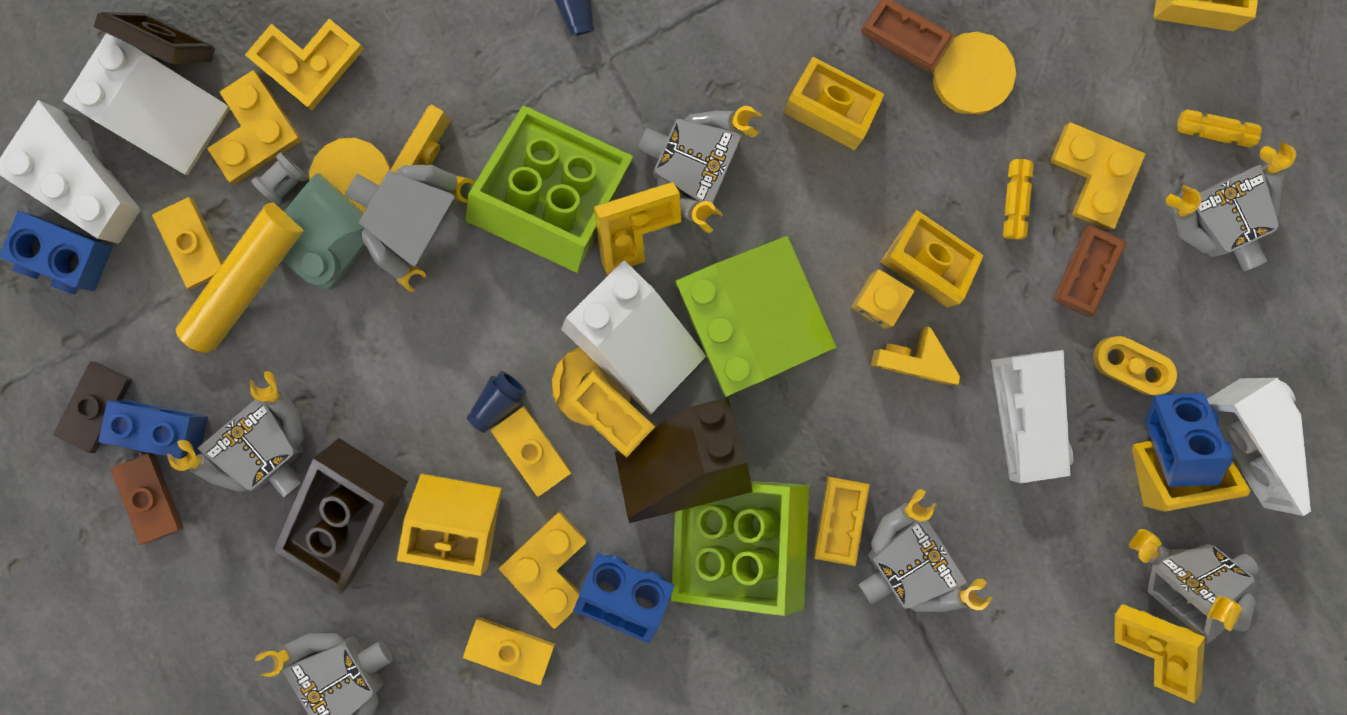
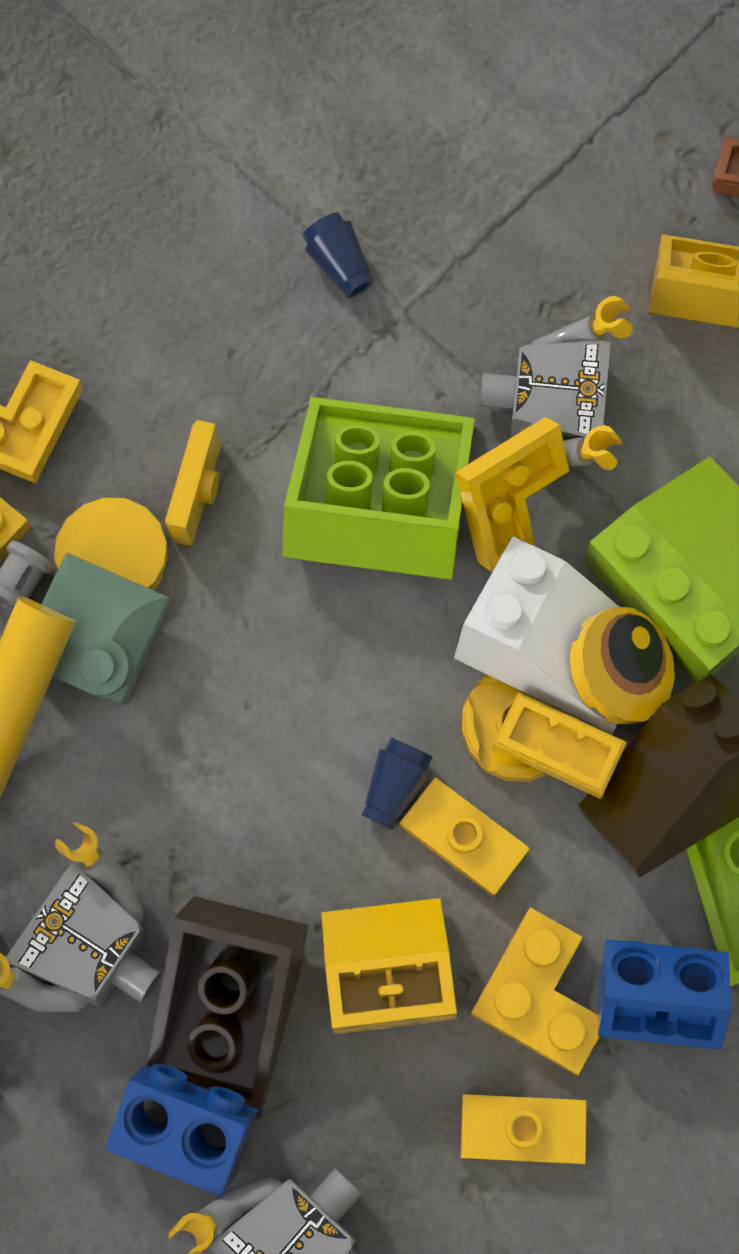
camera: 15 degrees left, 15 degrees down
light grey torso [345,165,475,292] -> none
none -> blue brick [105,1064,258,1196]
none -> tile [570,607,675,725]

